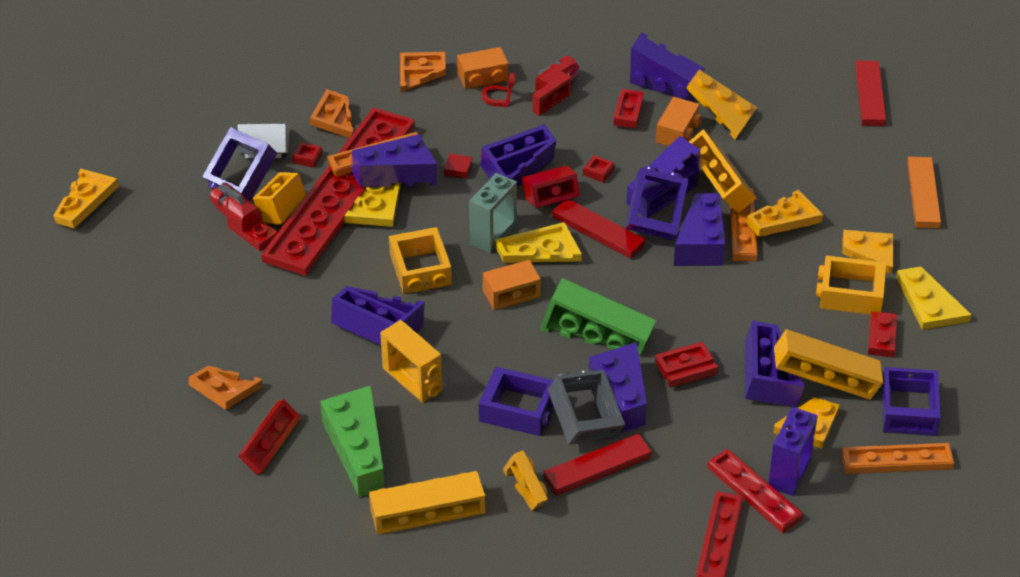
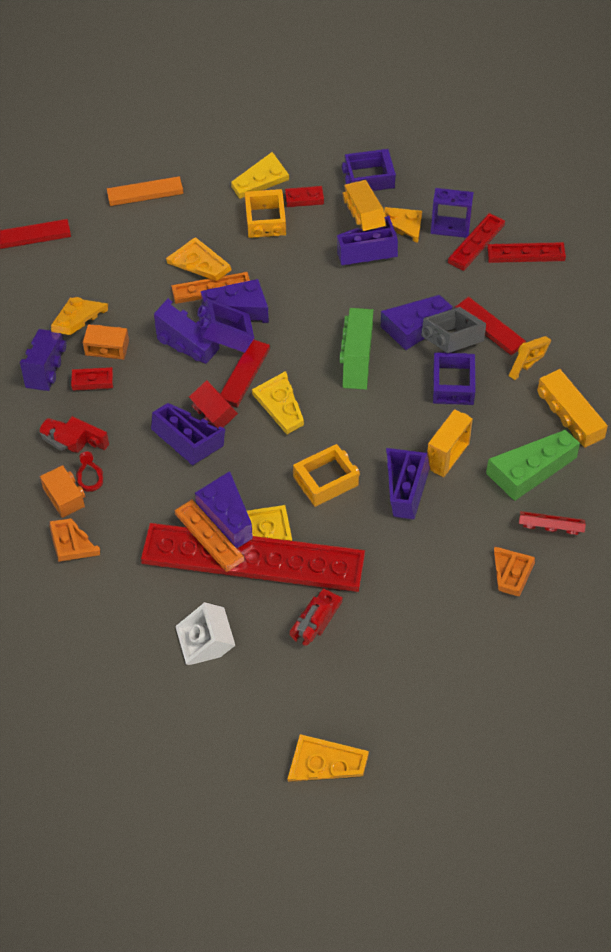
camera: 105 degrees left, 10 degrees up
window [203,127,277,202] -> none
light orange brick [253,172,306,225] -> none
red tile [292,142,323,168] -> none
orange wing [309,89,353,138] -> none
red tile [444,153,473,178] -> none
sand green window [469,173,517,254] -> none
orange brick [483,260,541,310] -> none
red tile [583,155,615,183] -> none
red plate [655,341,719,388] -> none
light orange brick [689,129,757,214] -> none
orange tile [841,443,954,474] -> none
light orange wing [842,230,893,274] -> none

